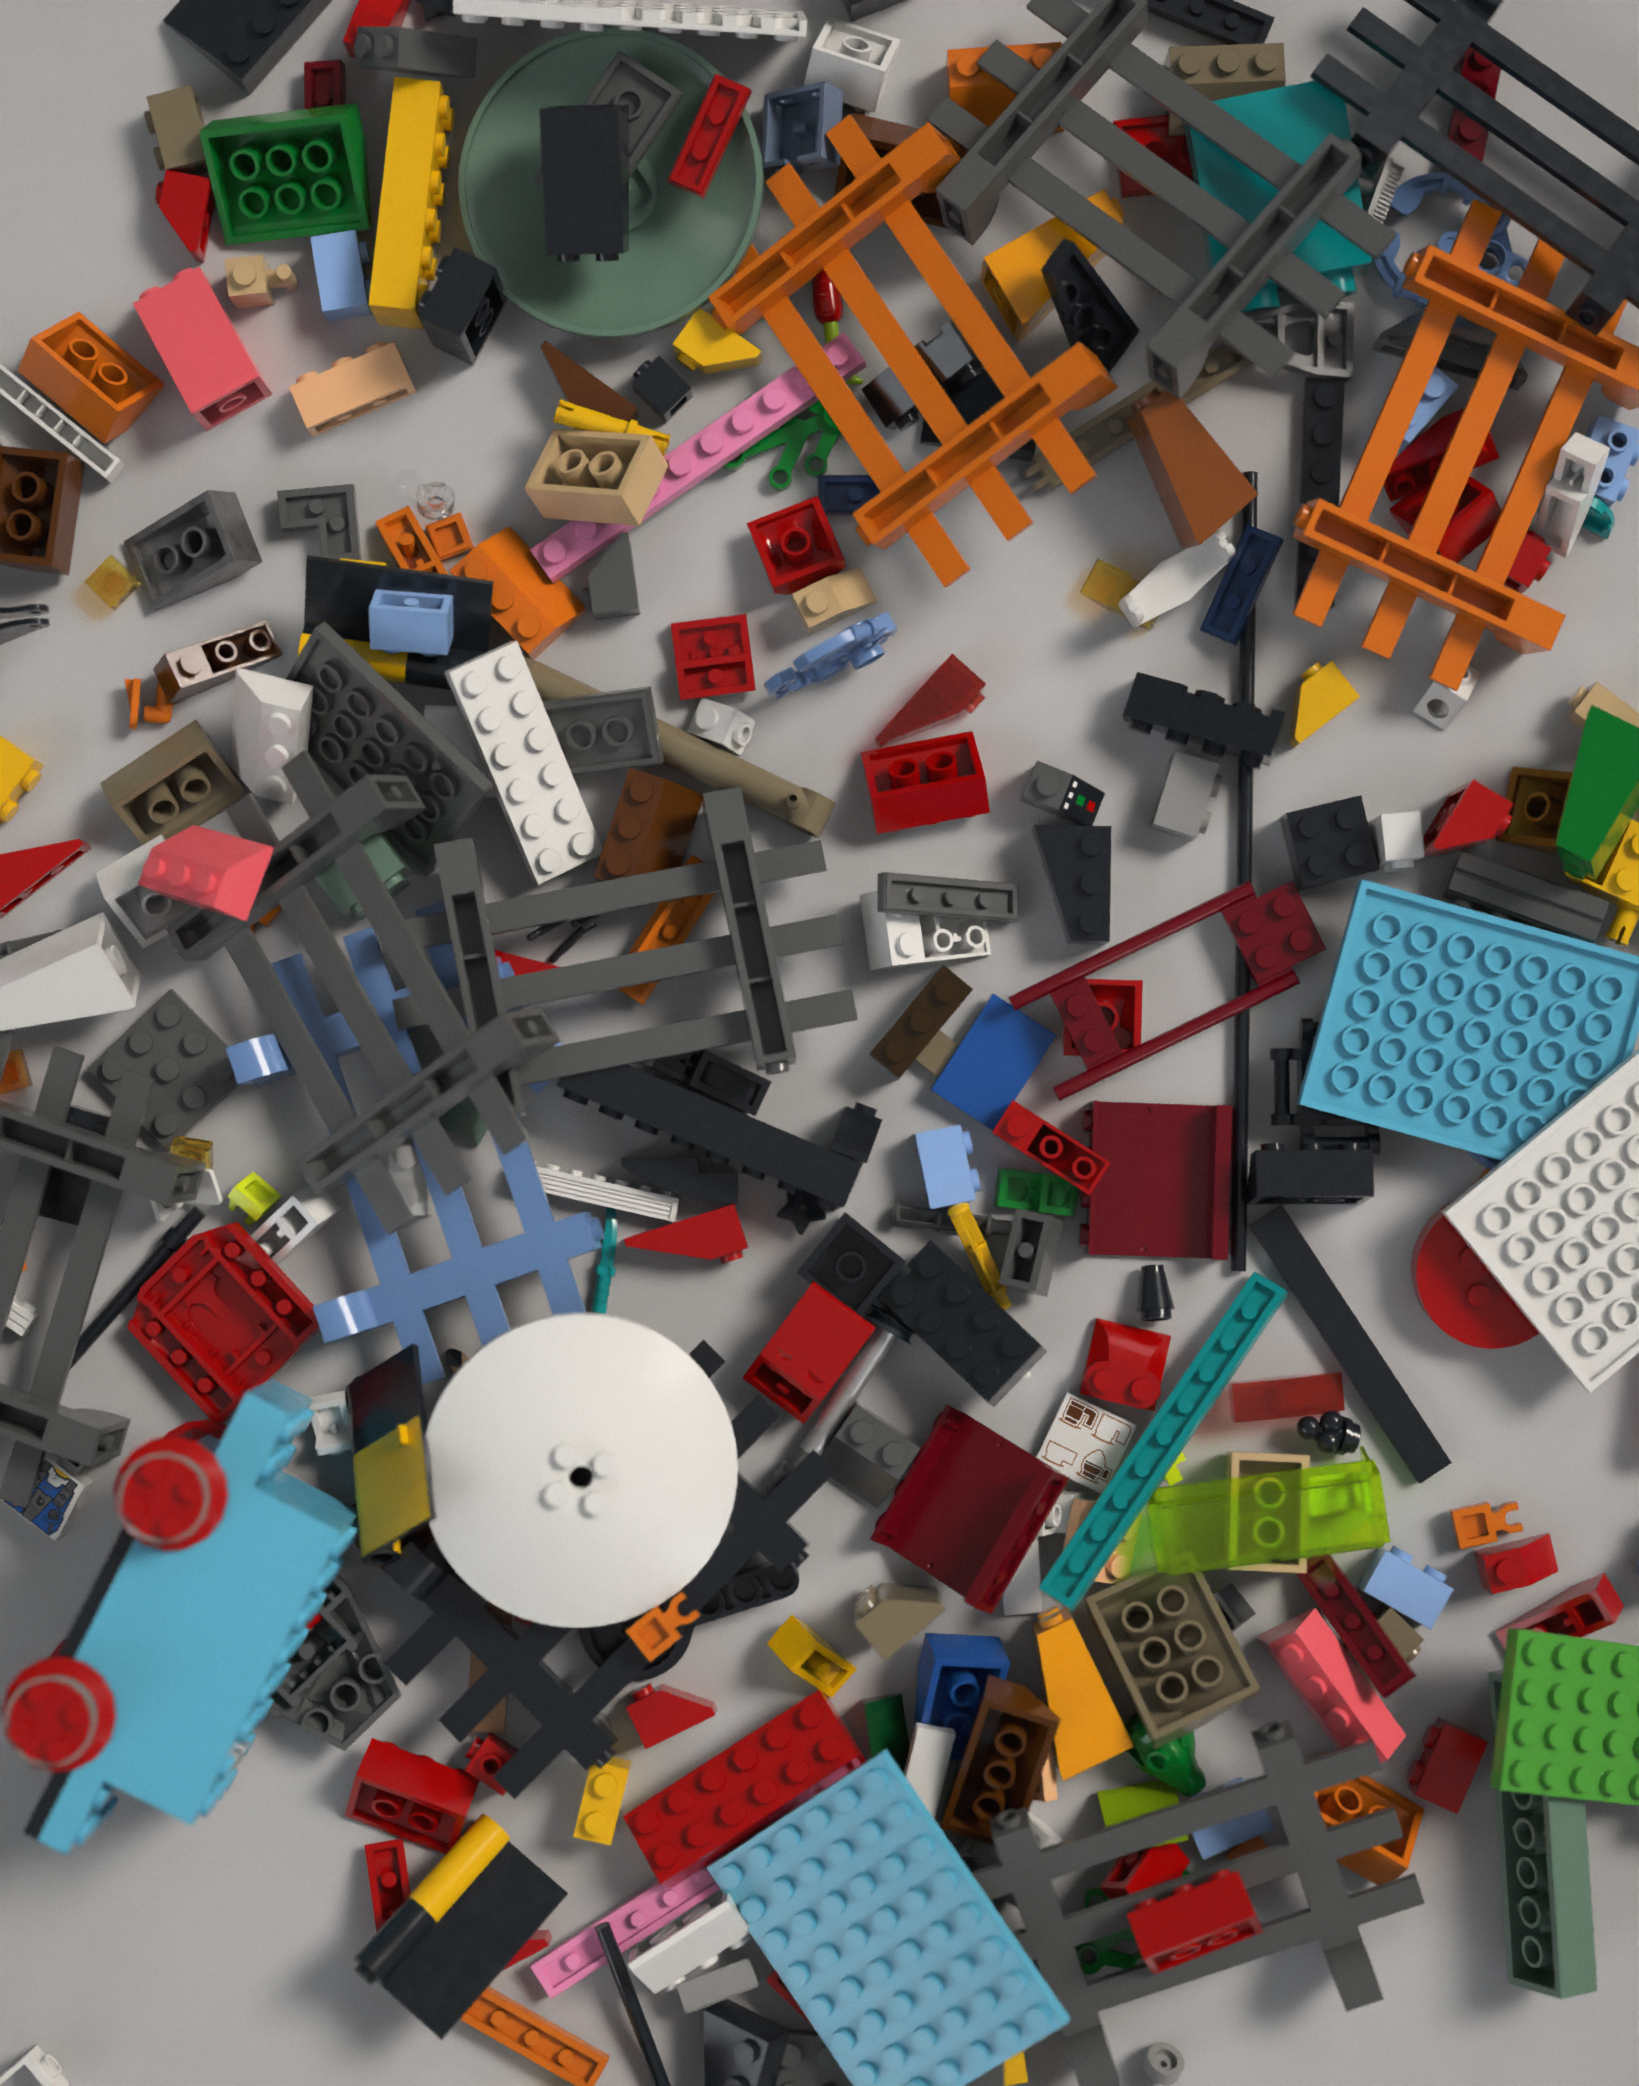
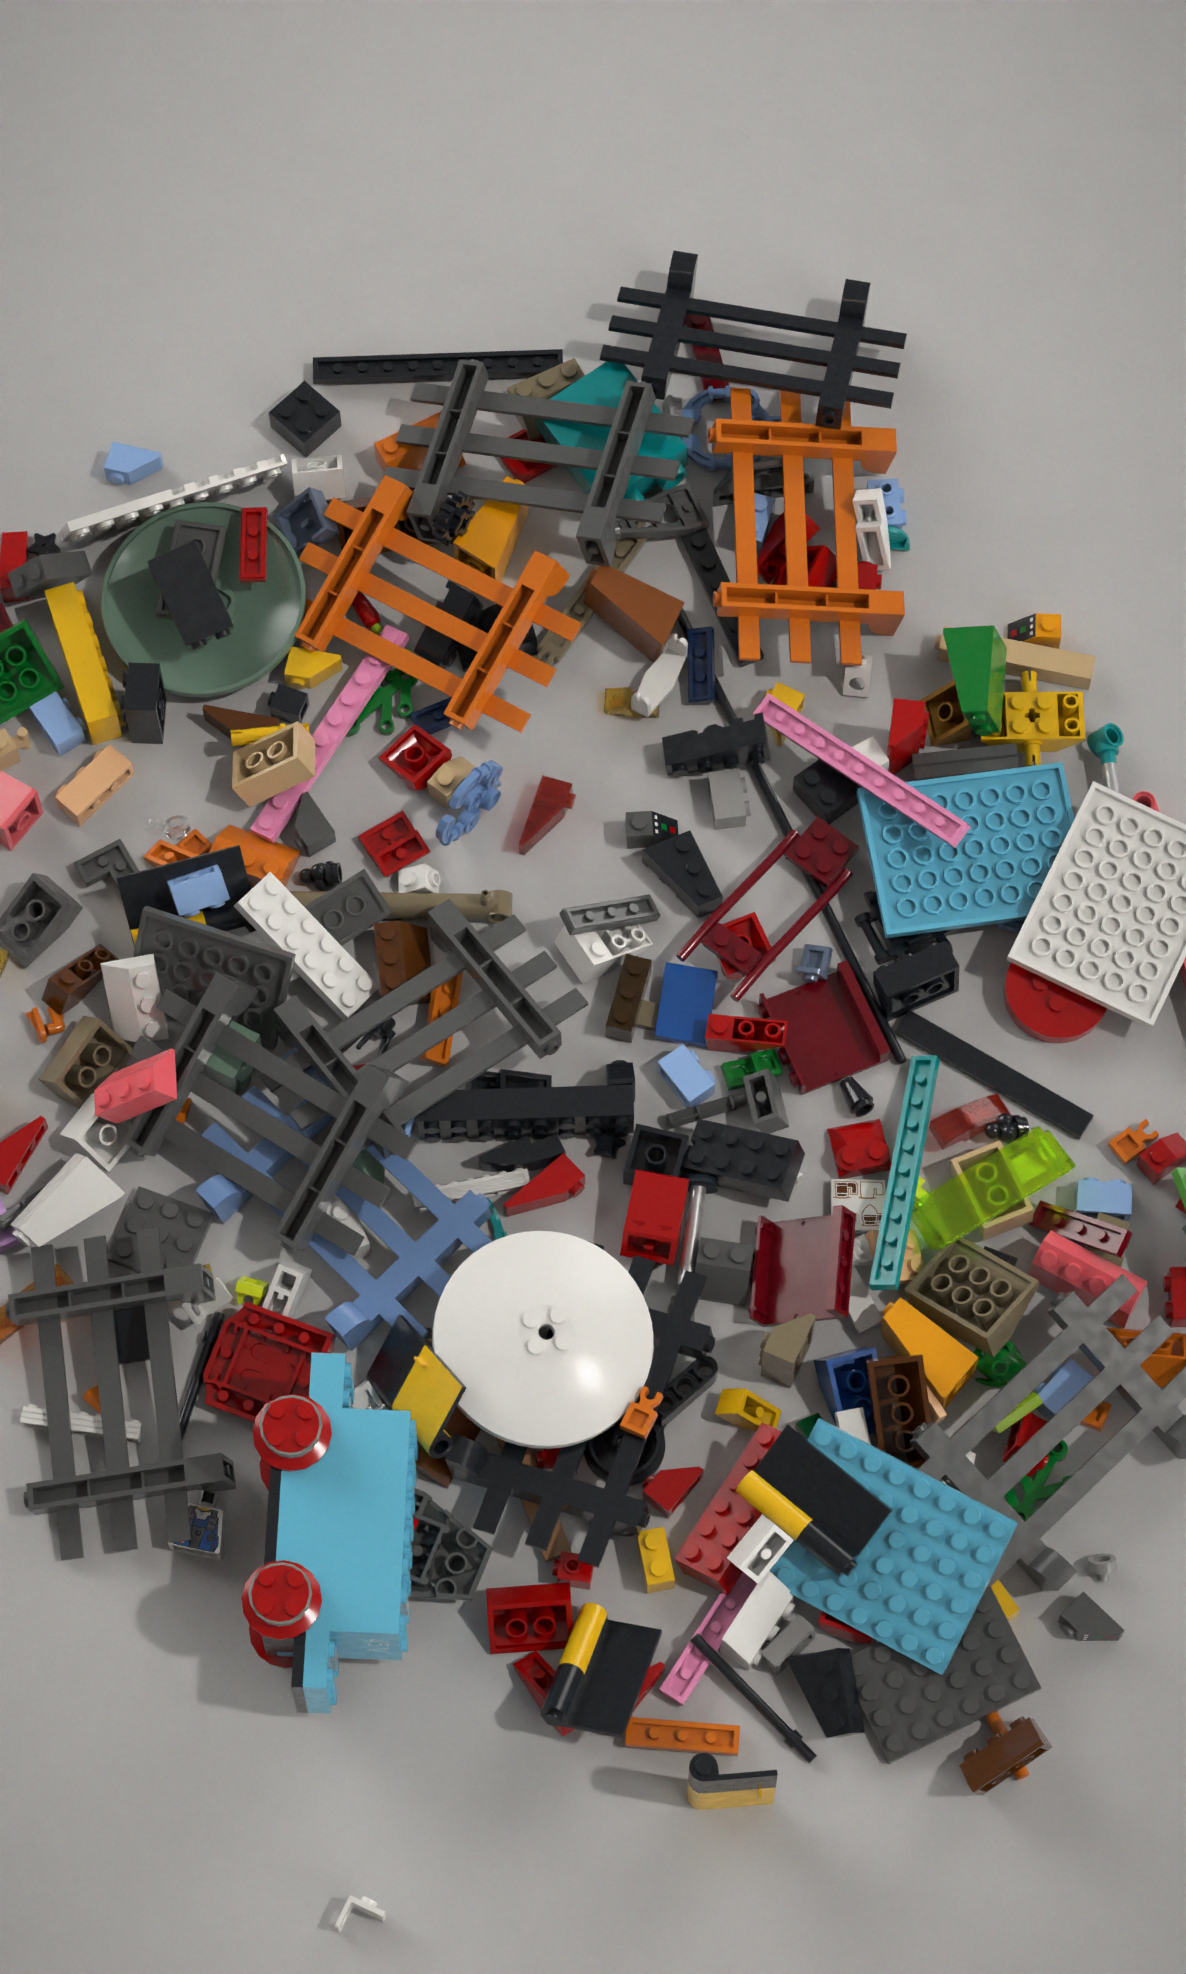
camera: 25 degrees left, 20 degrees down
red slope [861,731,990,834] -> none
yellow piece [947,1202,1011,1310] -> none
black wing [1041,238,1140,373] -> none
red slope [1127,1869,1264,1975] -> none
none -> black piece [299,861,342,891]
none -> black gear [432,491,475,546]
none -> white brick [727,1514,794,1584]
none -> black door [735,1425,892,1577]
none -> bright pink plate [753,693,971,848]
none -> sand blue bracket [795,944,833,983]

